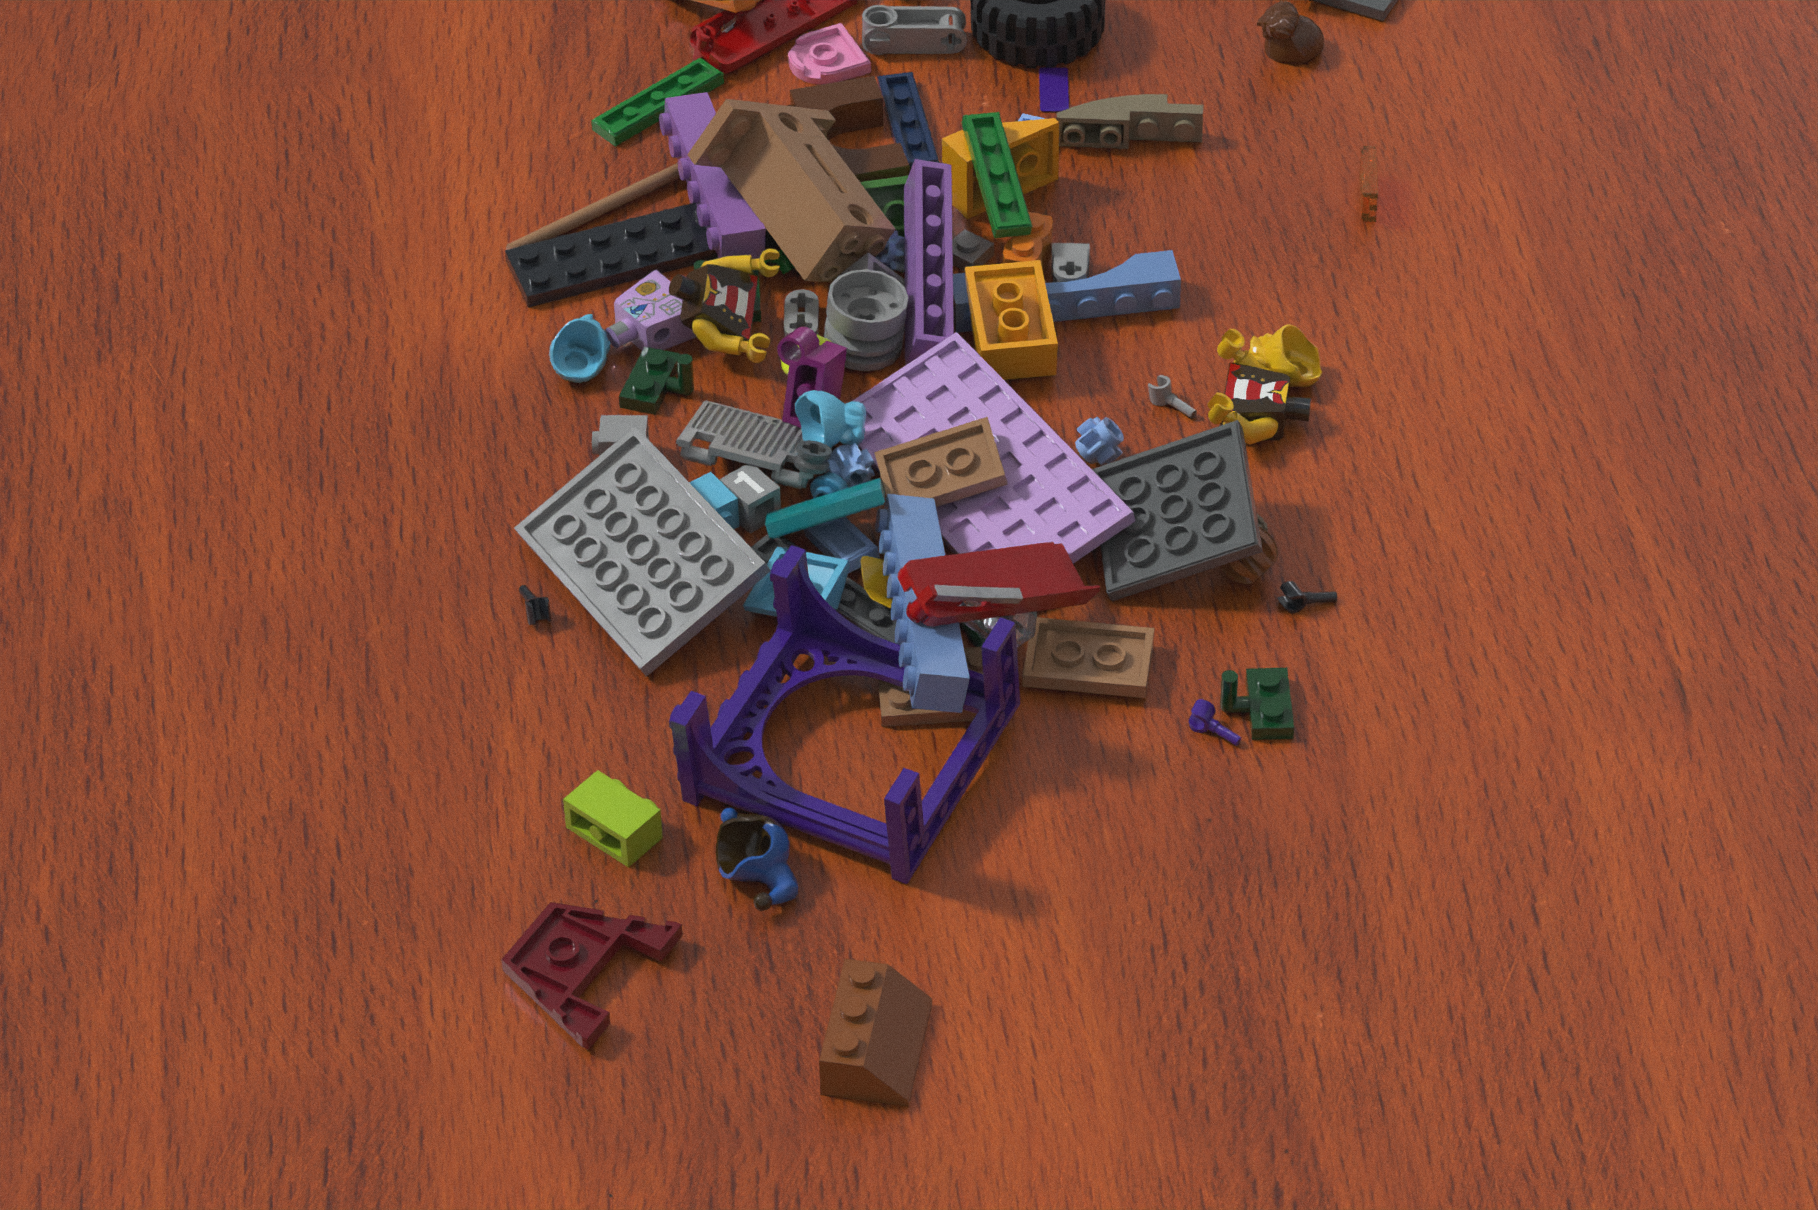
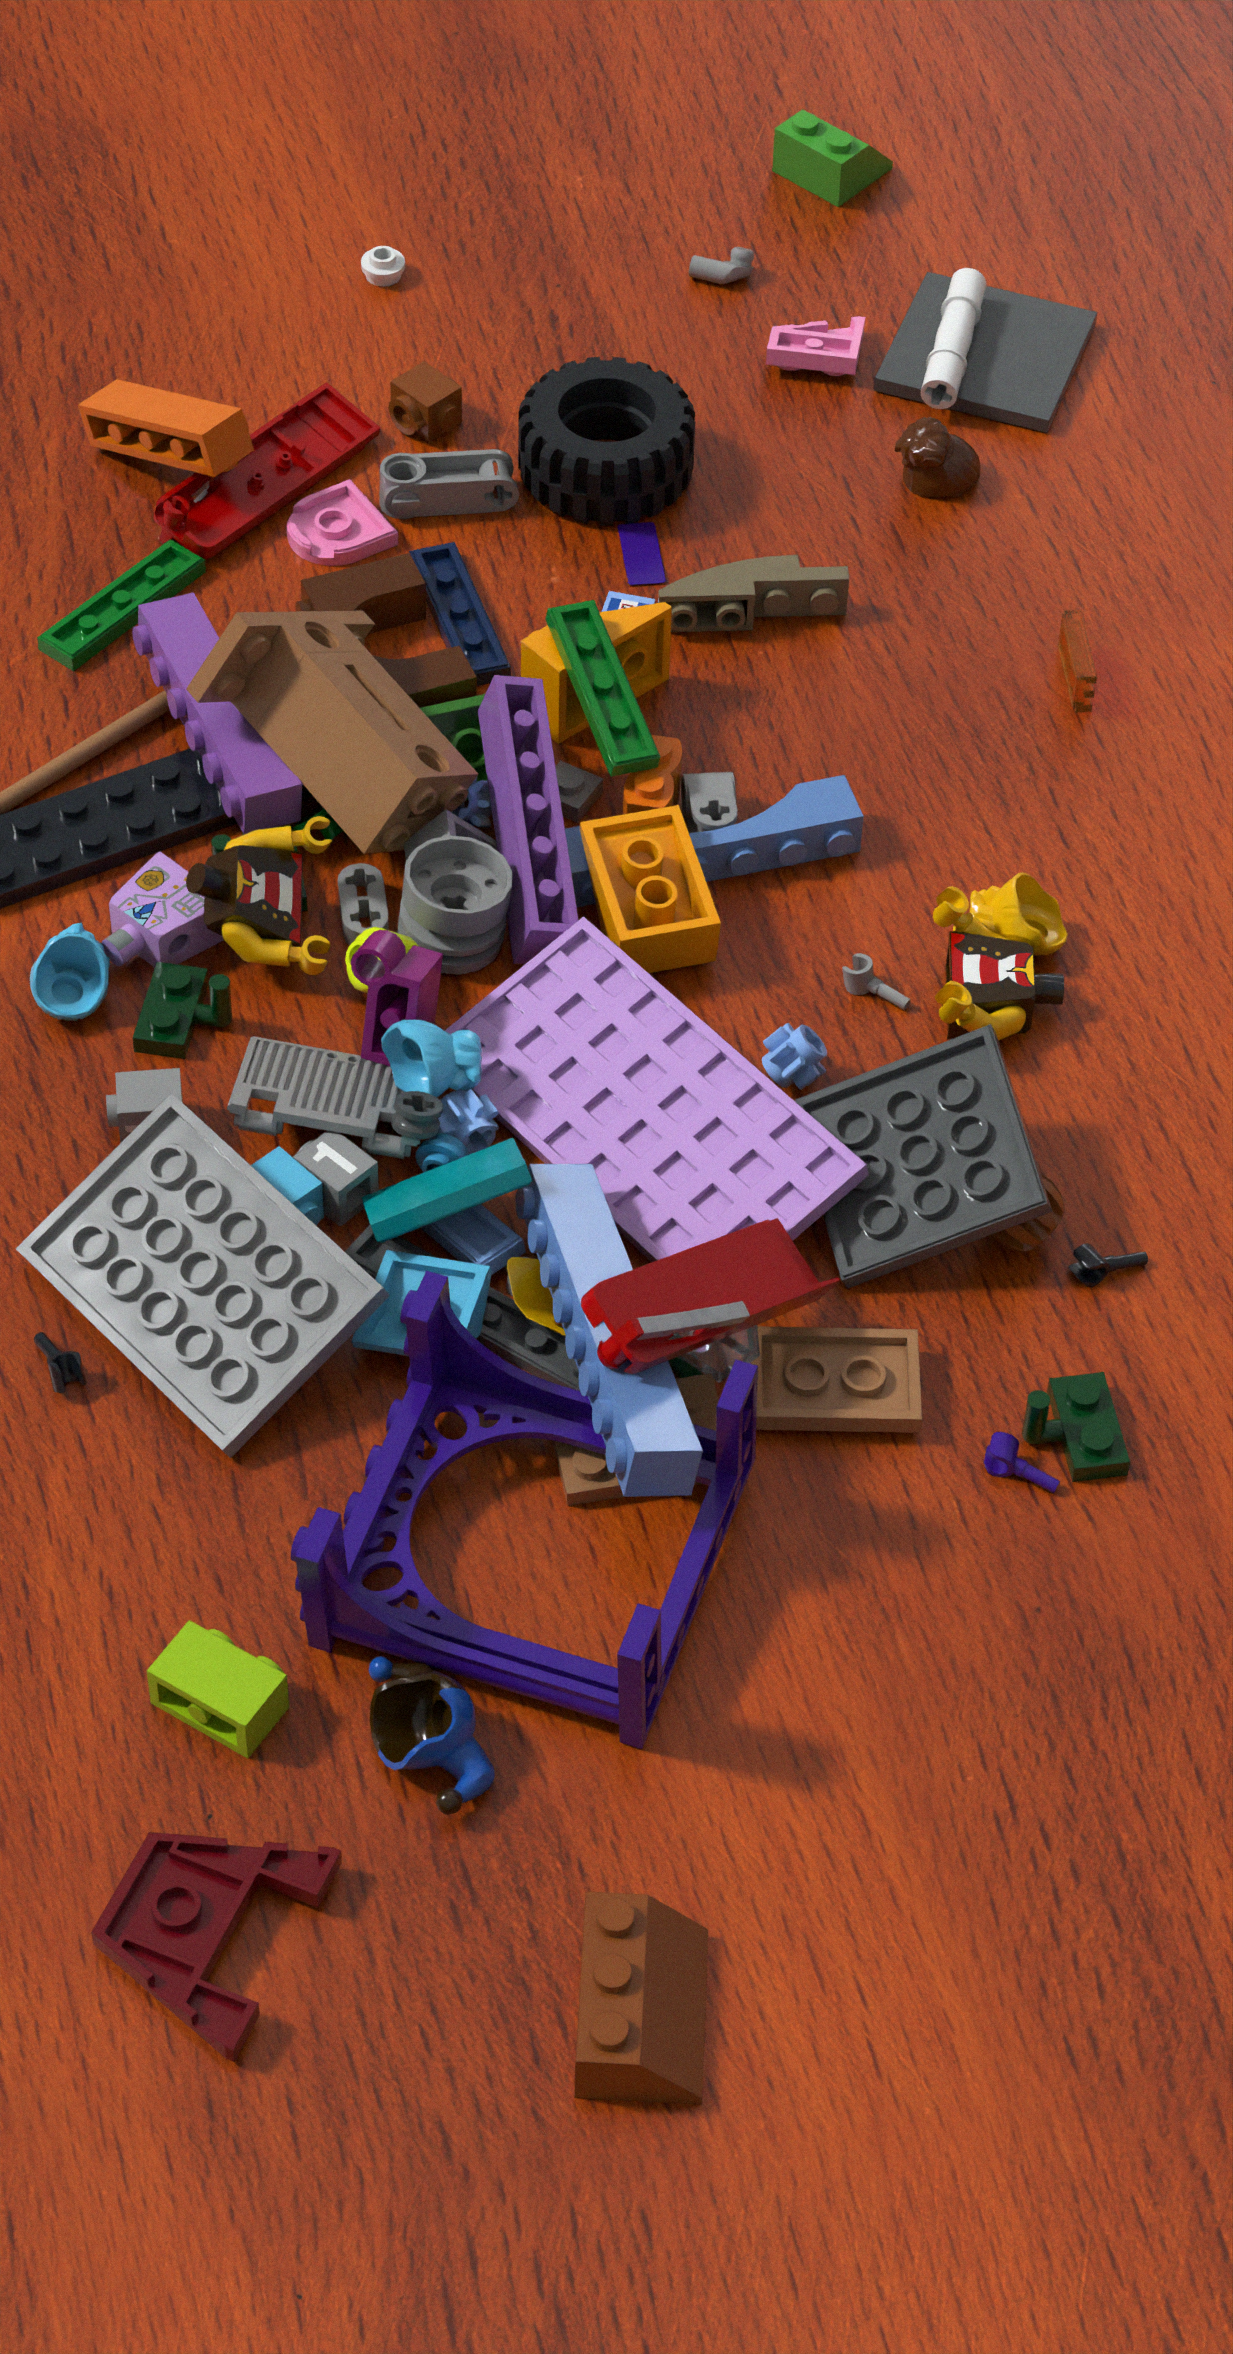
camera: 10 degrees left, 5 degrees up
medium nougat plate [874,417,1008,507] -> none

